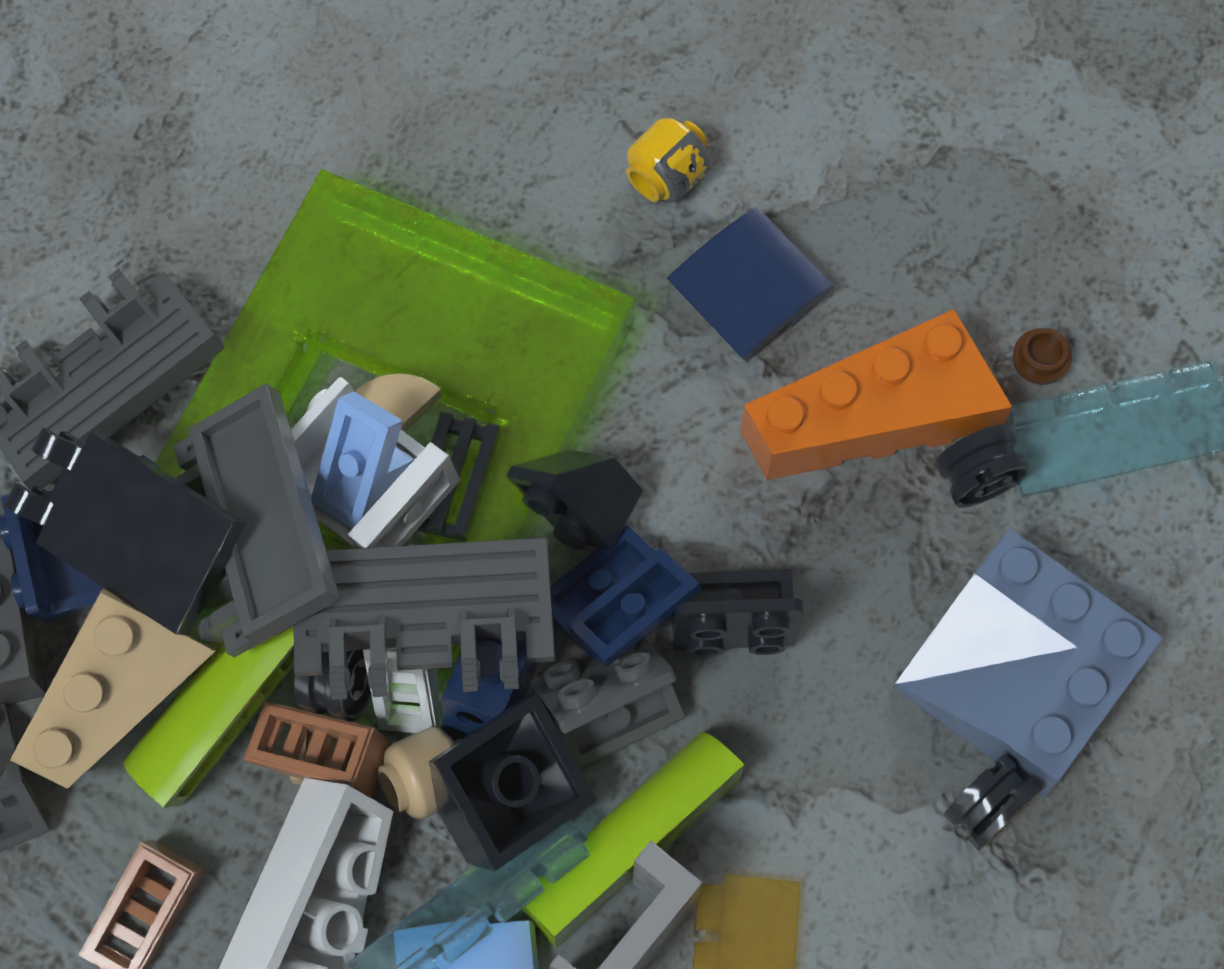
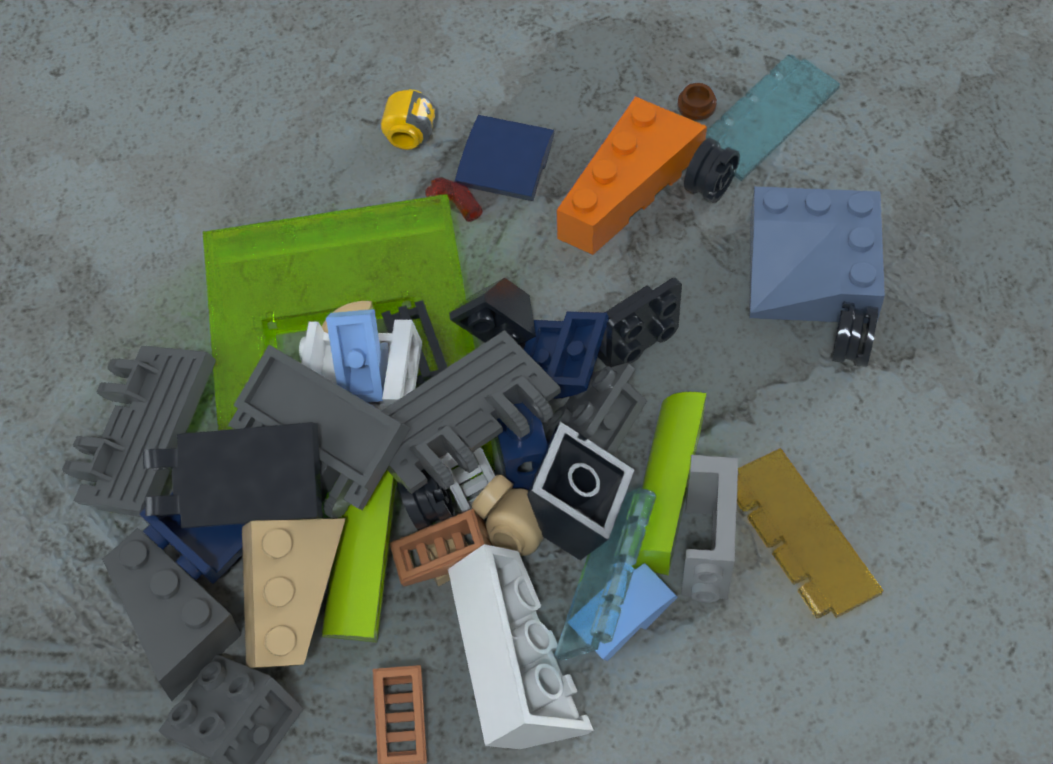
camera: 30 degrees left, 10 degrees down
none -> clear red arm [425,177,483,222]
none -> tan tile [471,474,514,519]

